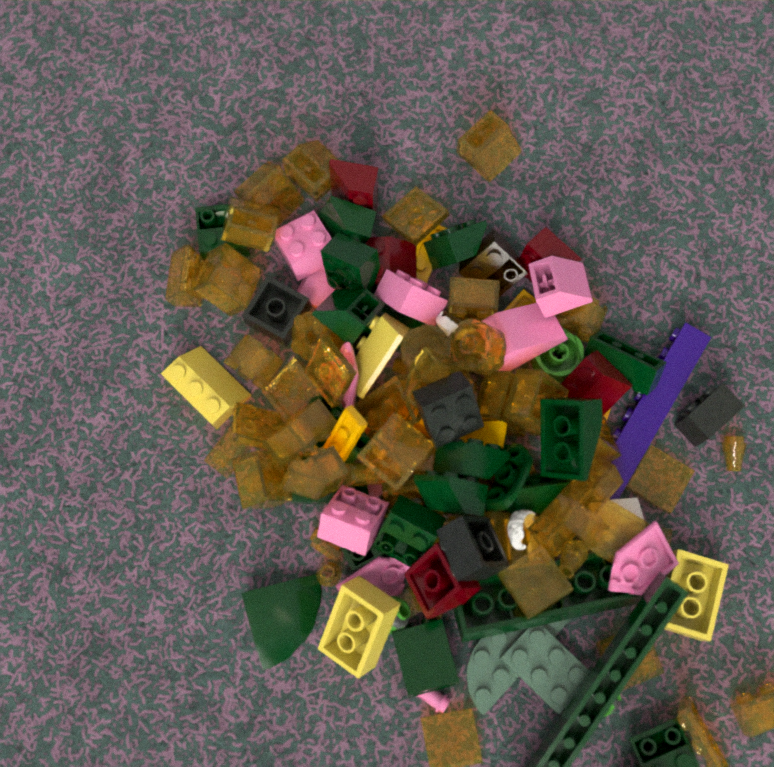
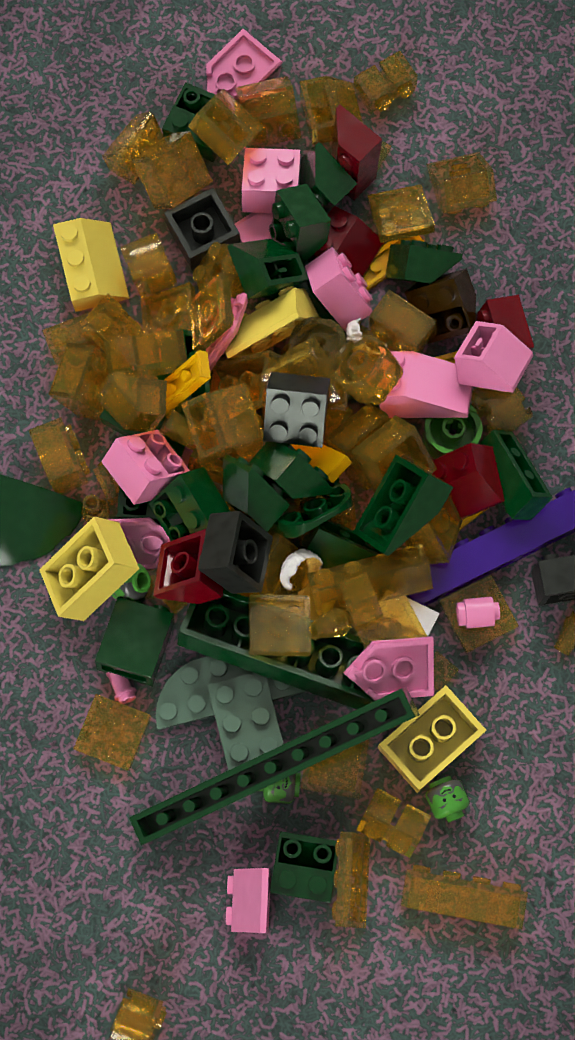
camera: 35 degrees right, 0 degrees up
clear yellow slope [456,110,522,183] -> none
none -> clear yellow brick [28,417,91,494]
none -> bright pink tile [206,29,282,100]
none -> clear yellow piece [353,51,418,114]
none -> clear yellow piece [356,788,431,858]
none -> bright green head [425,776,470,823]
none -> clear yellow slope [426,152,497,214]
none -> bright pink brick [456,597,500,629]

